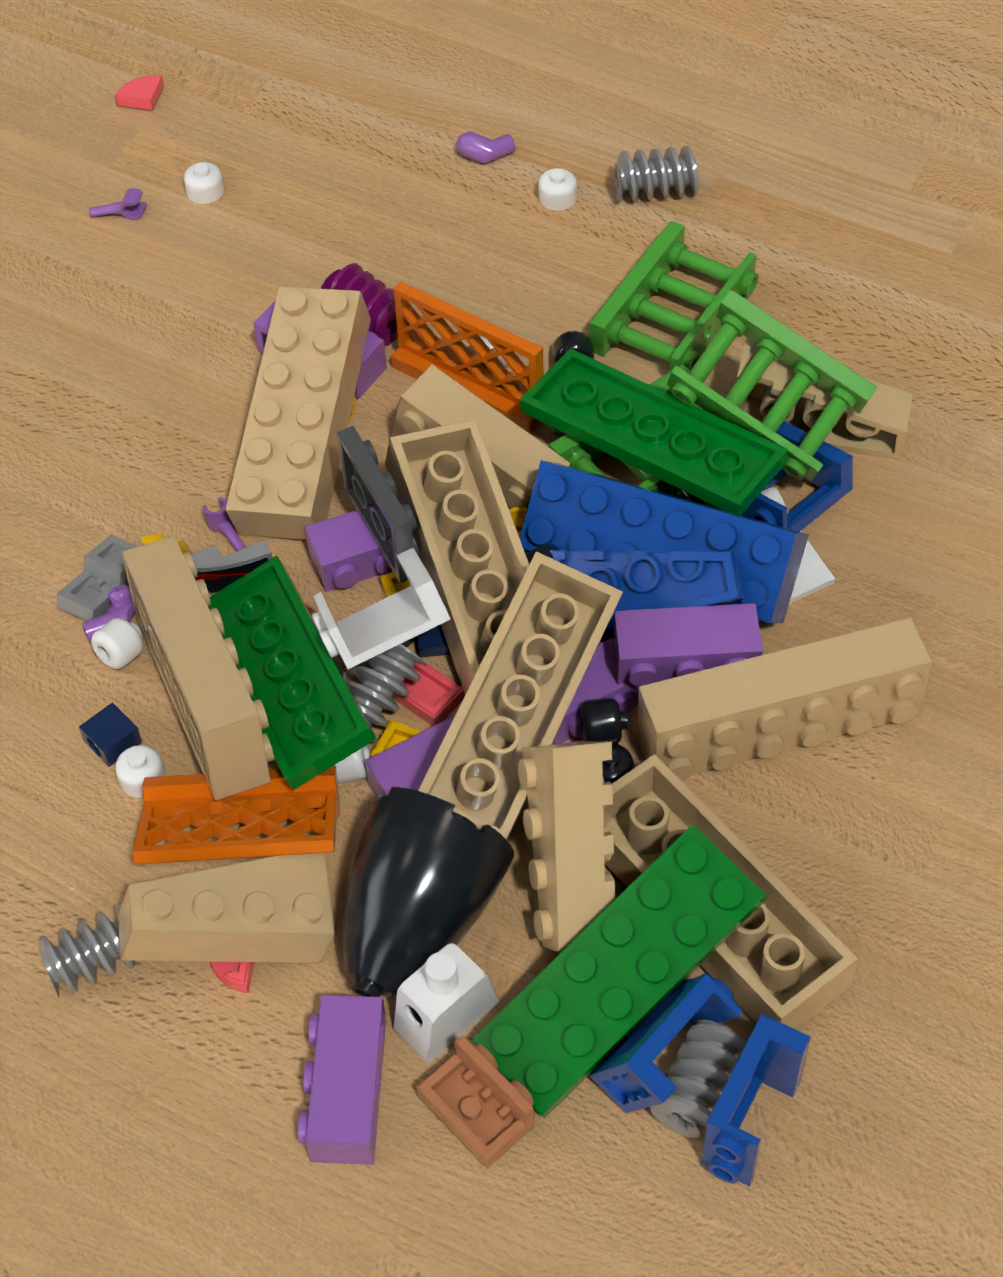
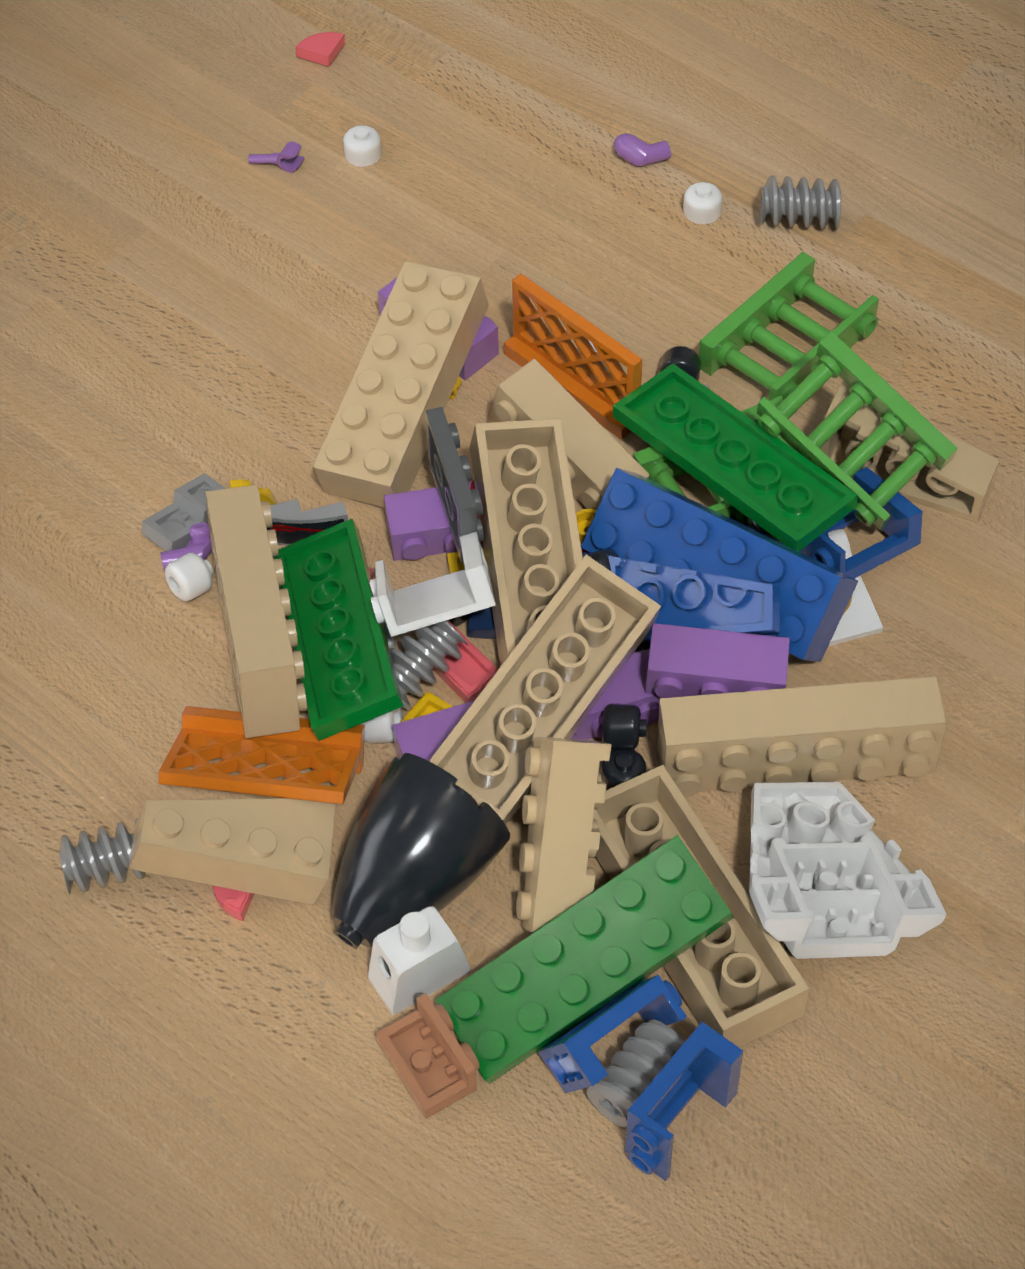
camera: 10 degrees right, 0 degrees up
dark blue piece [79,702,142,767] -> none
white piece [116,745,165,798] -> none
medium lavender hand [203,497,246,551] -> none
medium lavender brick [298,995,387,1165] -> none
magenta piece [321,263,398,346] -> none
none -> white wedge [749,782,946,959]

